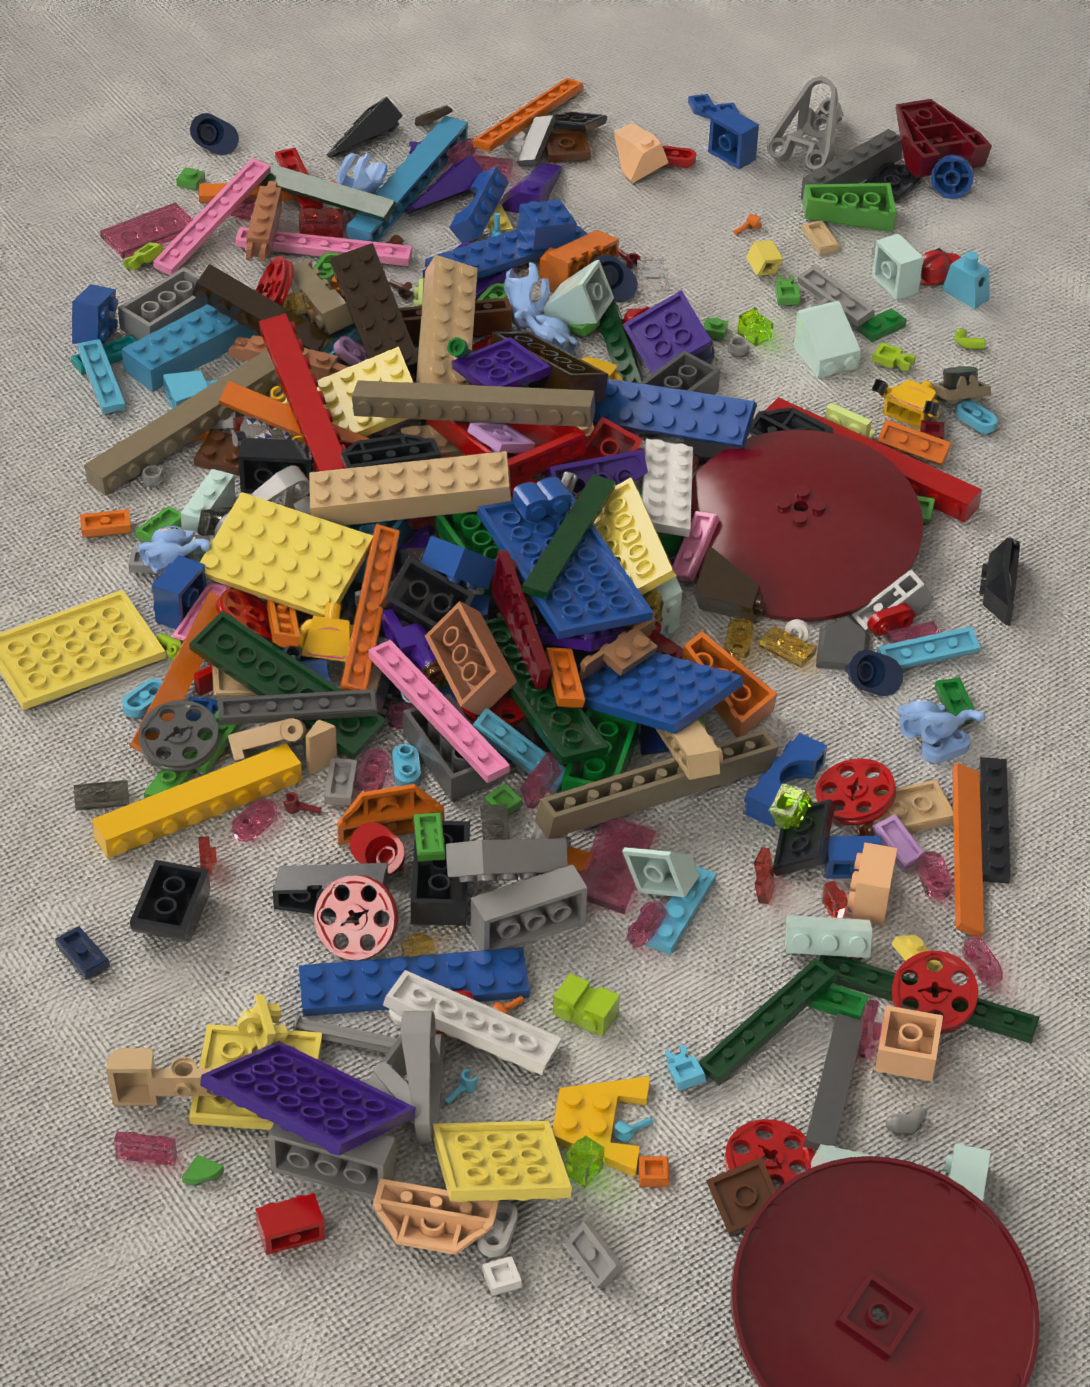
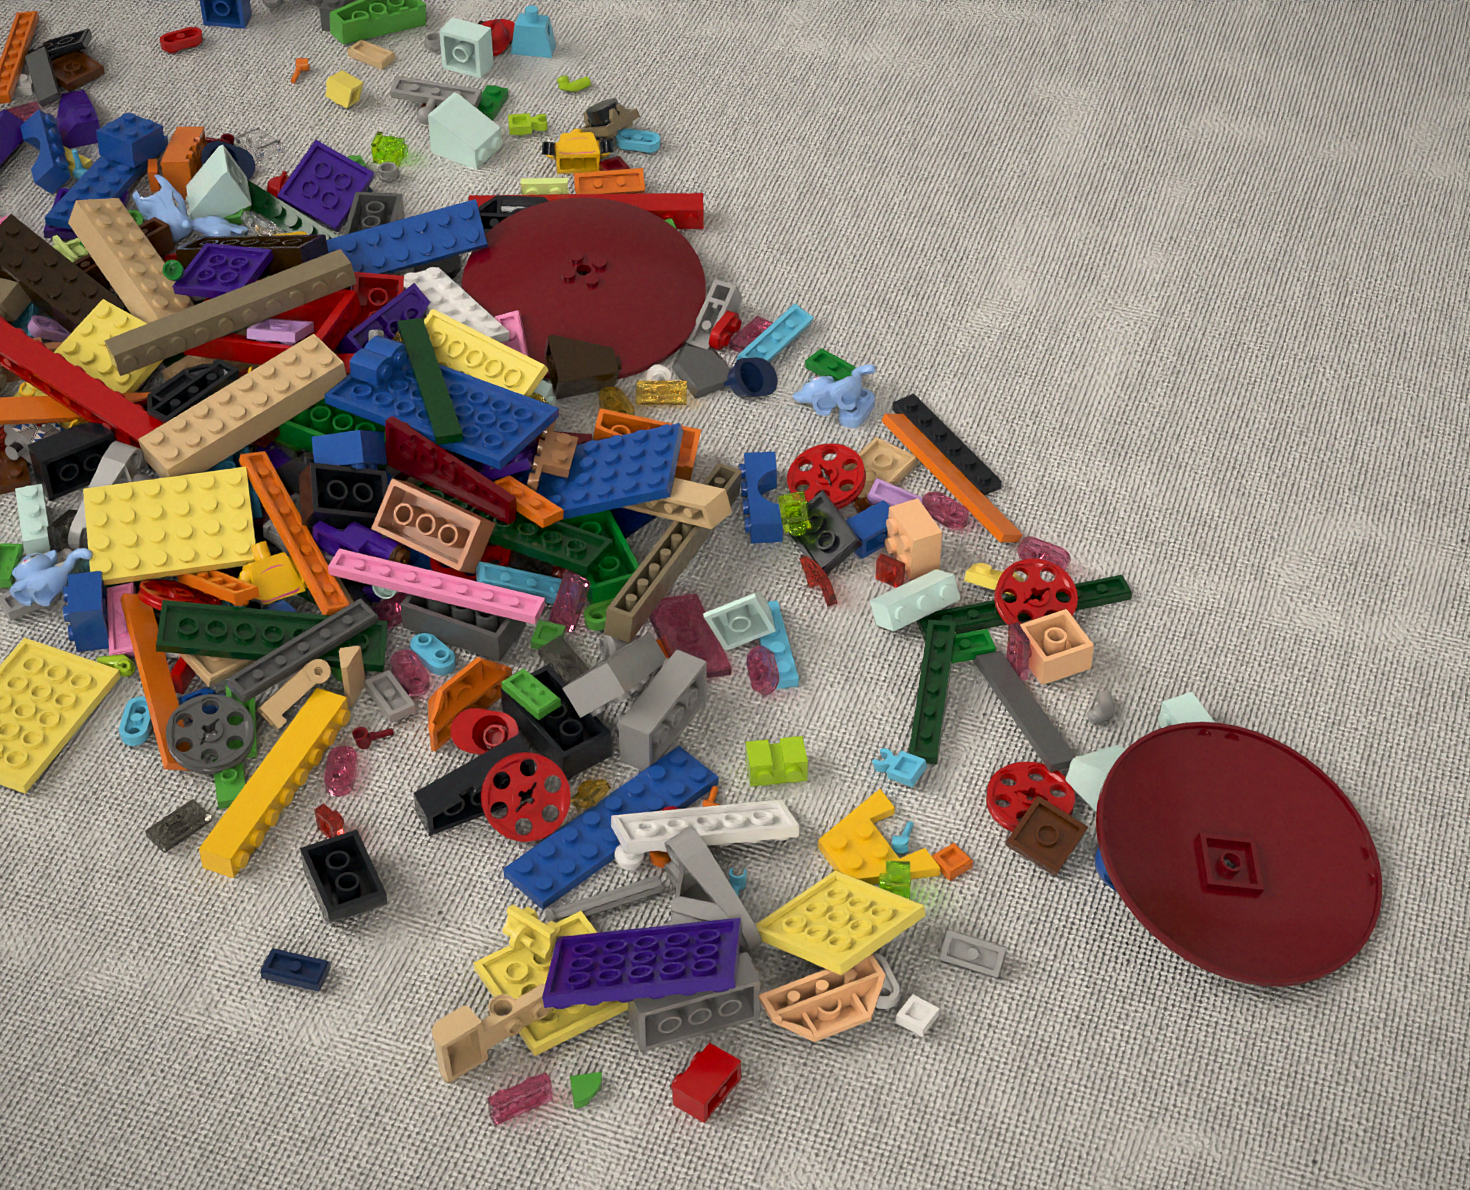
camera: 35 degrees left, 0 degrees up
light nougat wedge [614,123,668,184] -> none
bright green plate [775,275,801,306] -> none
black wedge [979,538,1021,626] -> none
none -> clear wing [241,211,288,236]

